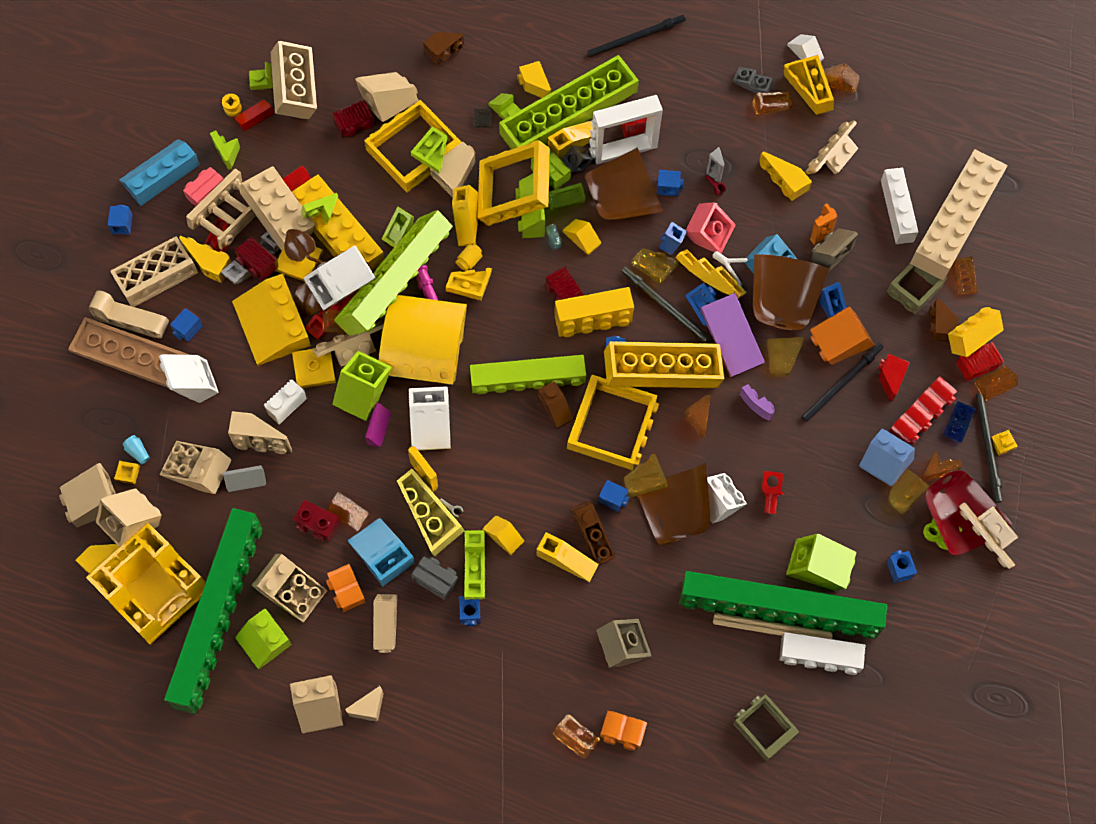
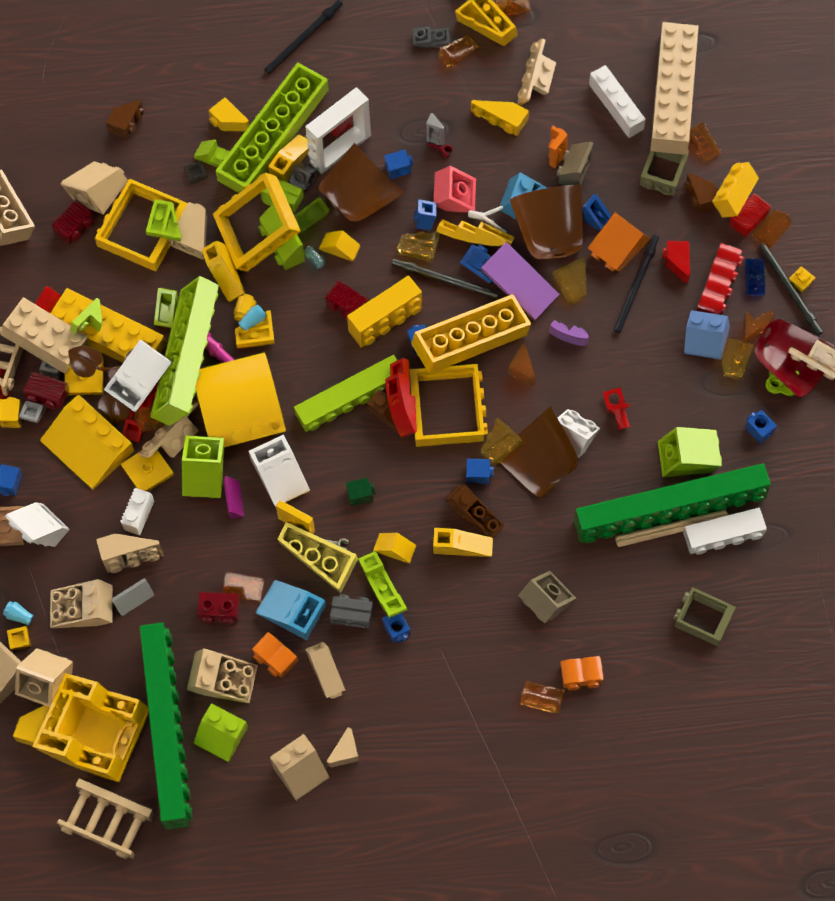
camera: 20 degrees left, 0 degrees up
none -> tan fence [57,779,154,859]
none -> medium azure cone [238,305,267,331]
none -> dark green brick [346,477,376,506]
none -> red slope [385,358,417,438]

